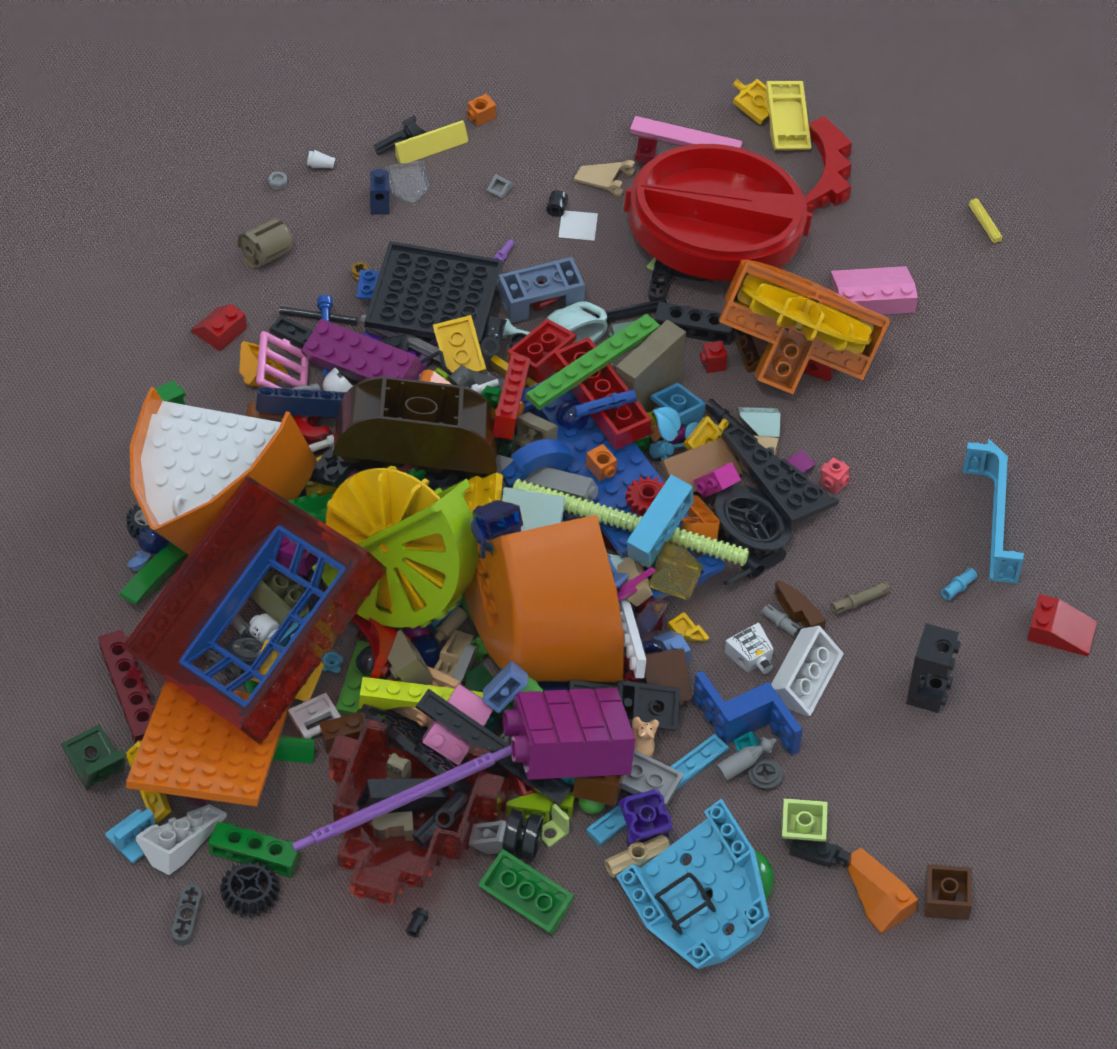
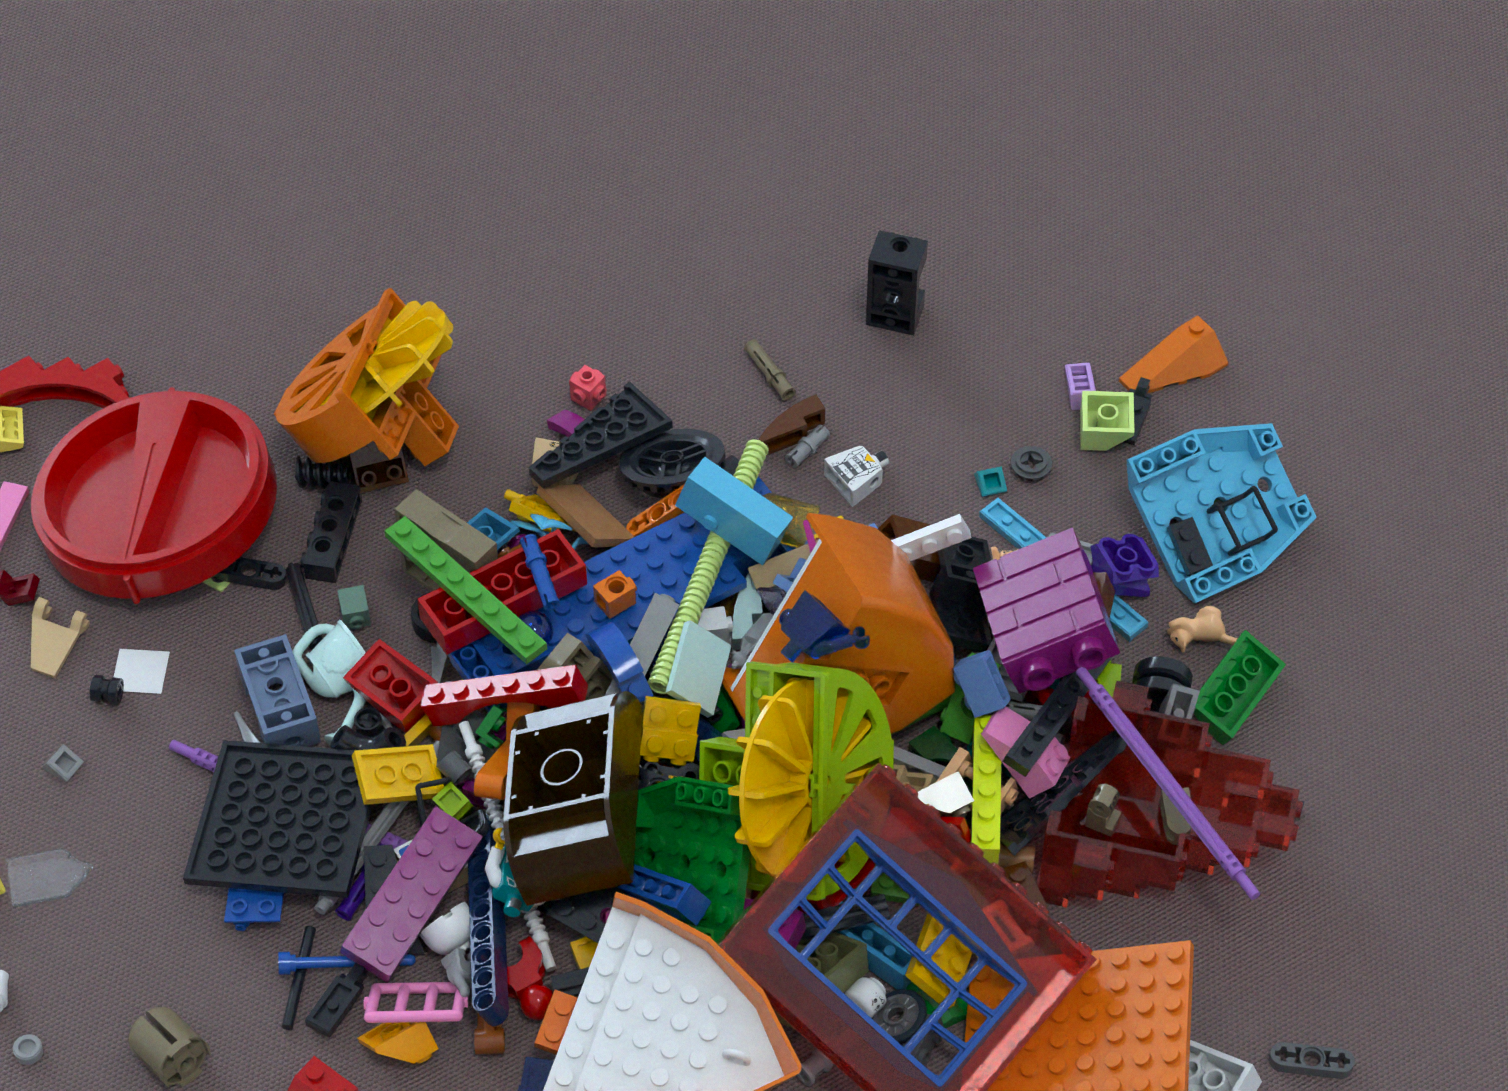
camera: 90 degrees left, 0 degrees up
green brick [208,822,301,878] -> none
black gear [220,859,280,918] -> none
medium azure plate [322,652,343,673] -> none
pearl gold bush [351,262,368,281] -> none
black slope [356,779,448,821] -> none
dark blue torso [370,169,390,215] -> none
black piece [412,791,471,849] -> none
yellowish green bracket [541,804,570,847] -> none
tan piece [604,834,670,878] -> none
red gear [625,476,665,517] -> none
blue bracket [692,671,803,756] -> none
dark pink brick [694,462,741,498] -> none
red brick [700,341,727,374] -> none
black pin [705,399,755,436] -> none
light grey wheel [716,737,777,781] -> none
light aqua slope [738,407,780,437] -> none
white slope [771,626,844,717] -> none
bright pink slope [830,266,918,315] -> none
reddish brown brick [924,864,972,920] -> none
medium azure pin [941,568,978,601] -> none
medium azure panel [962,438,1024,584] -> none
light yellow axle [969,198,1002,243] -> none
red slope [1027,594,1097,656] -> none
none -> blue brick [616,864,711,926]
none -> lavender slope [1065,363,1096,410]
none -> black plate [1166,517,1213,576]
none -> light nougat animal [1166,606,1238,653]

